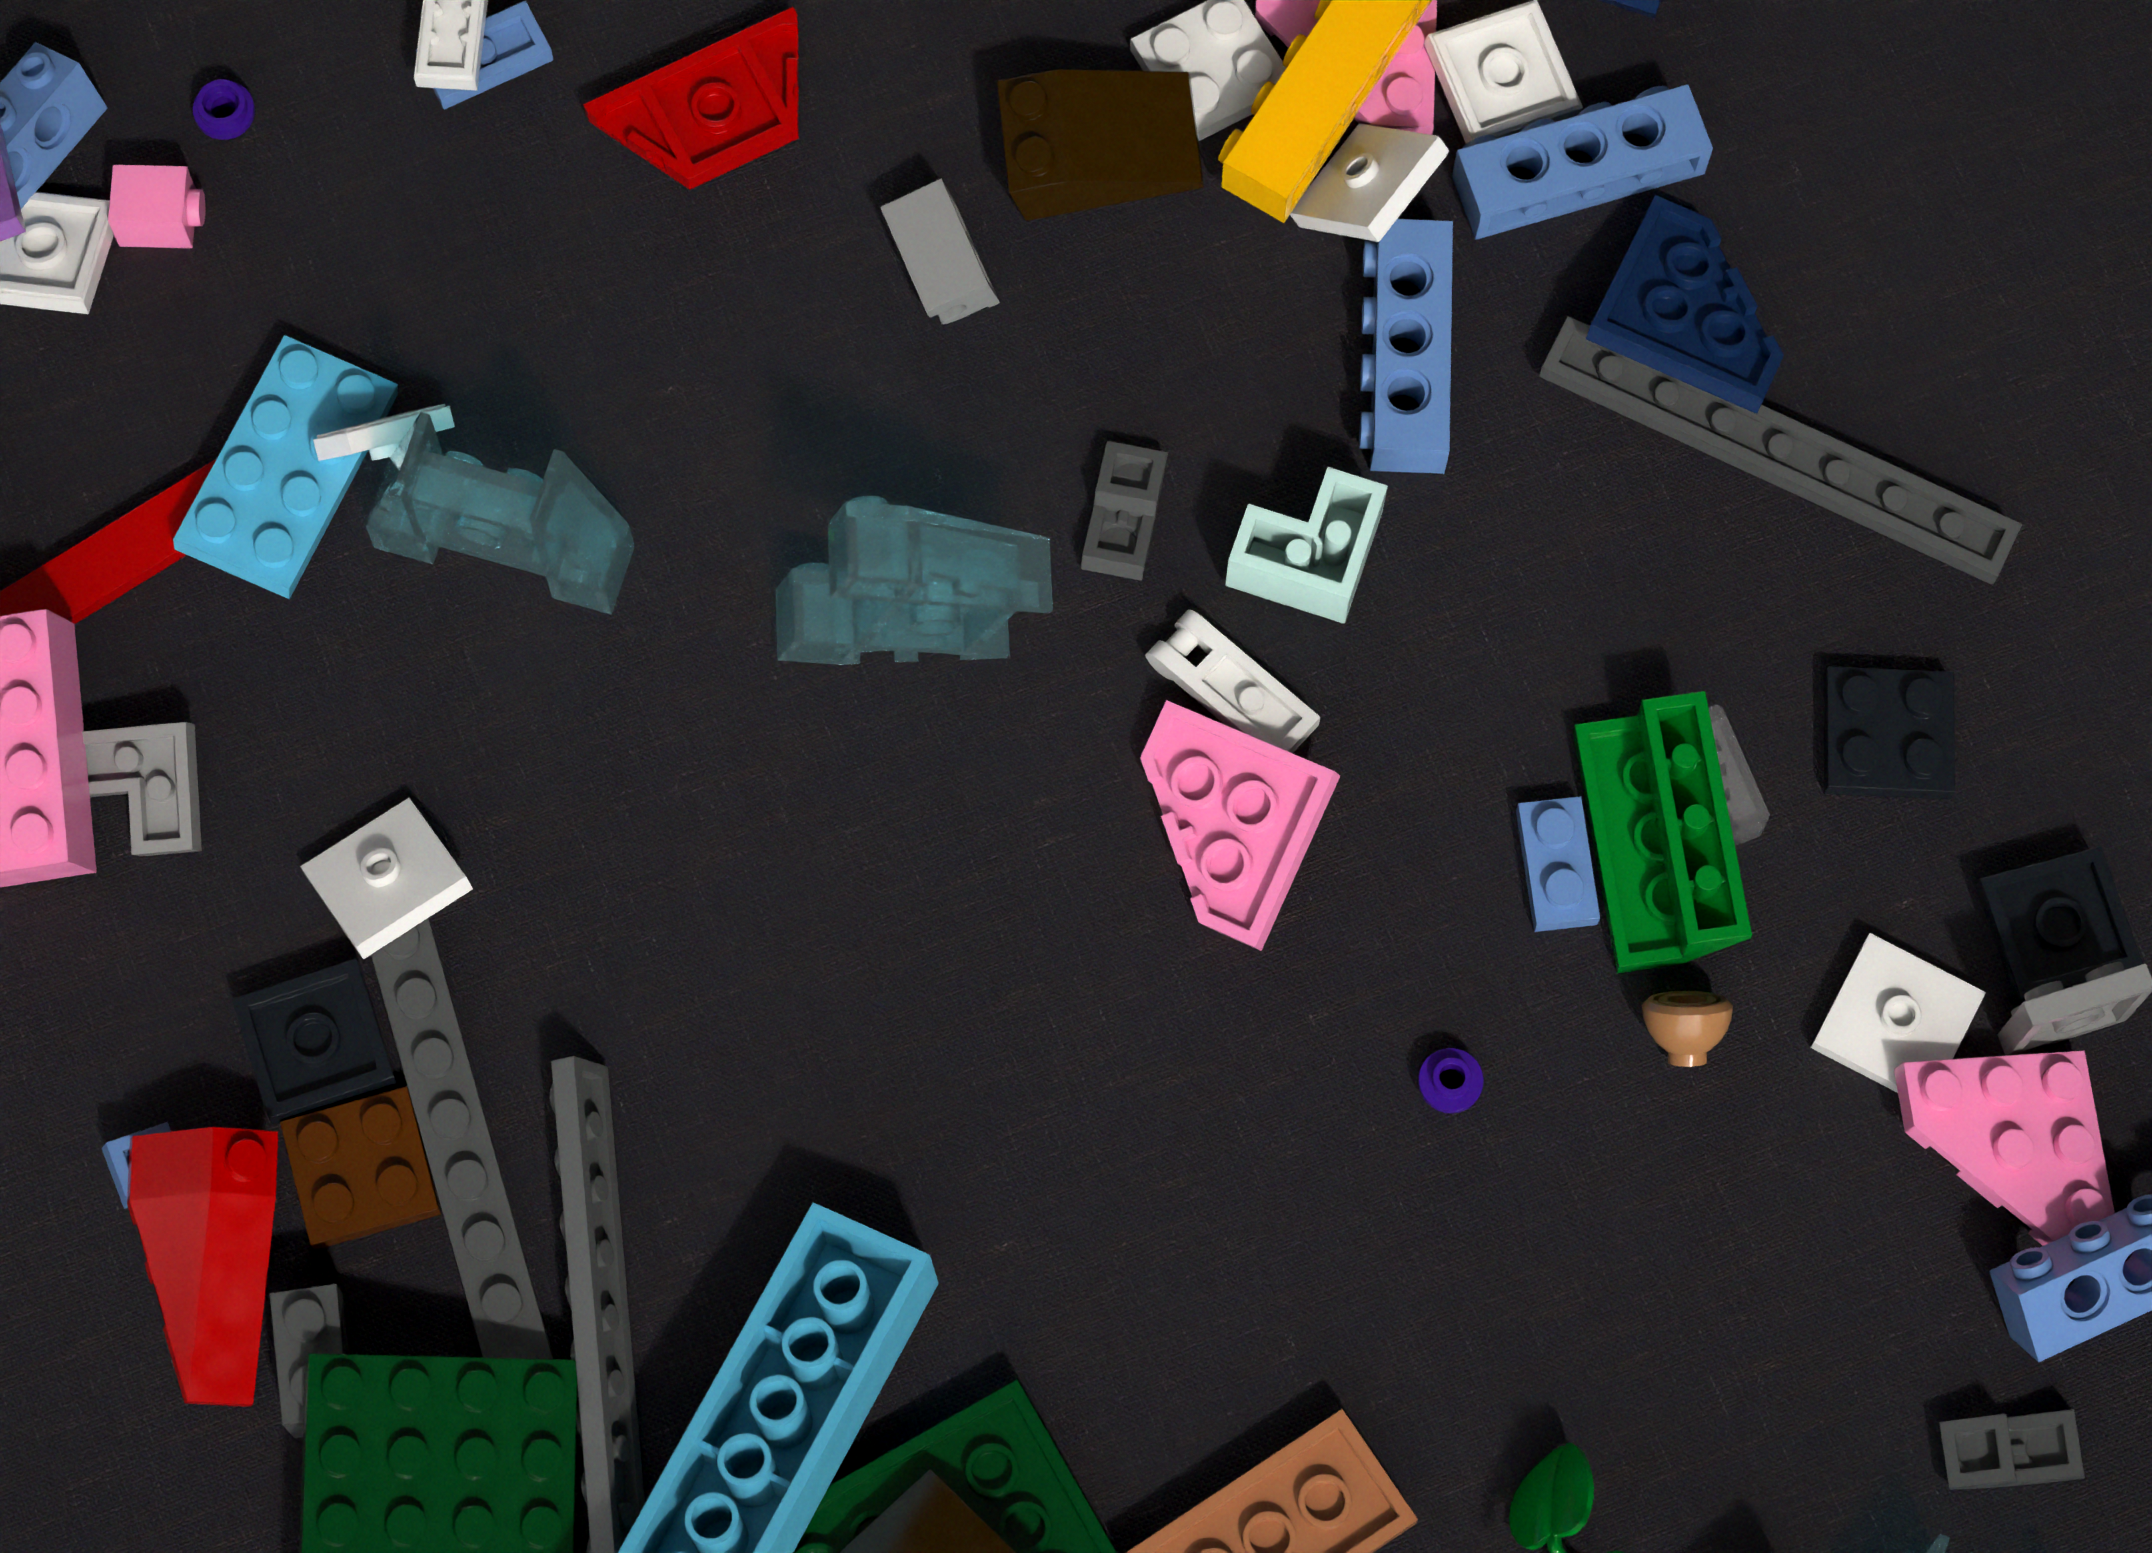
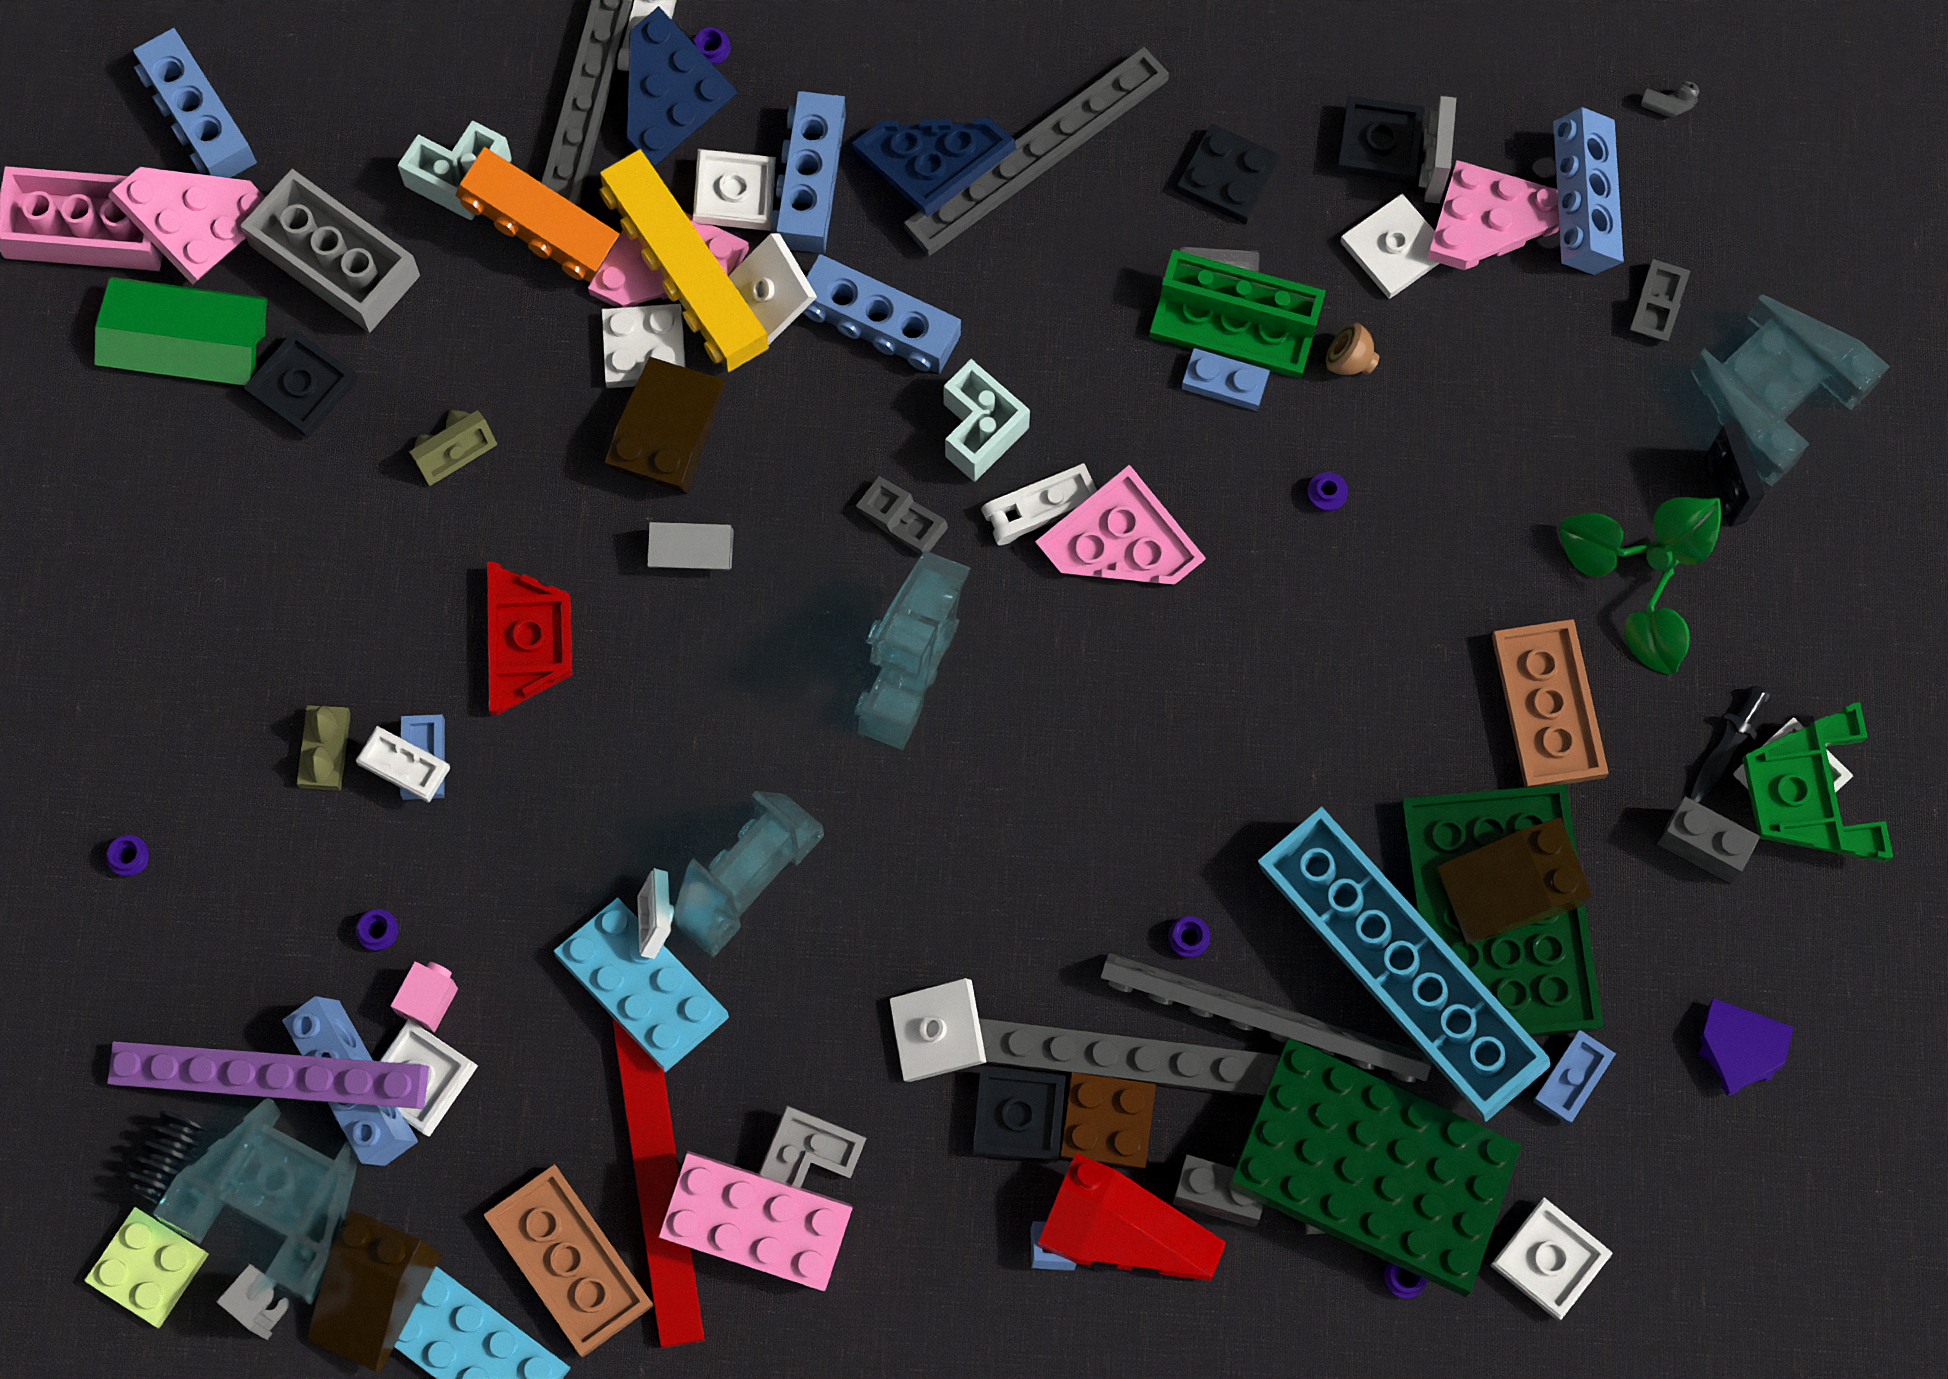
camera: 65 degrees left, 0 degrees up
none -> dark purple plate [1168,916,1210,958]

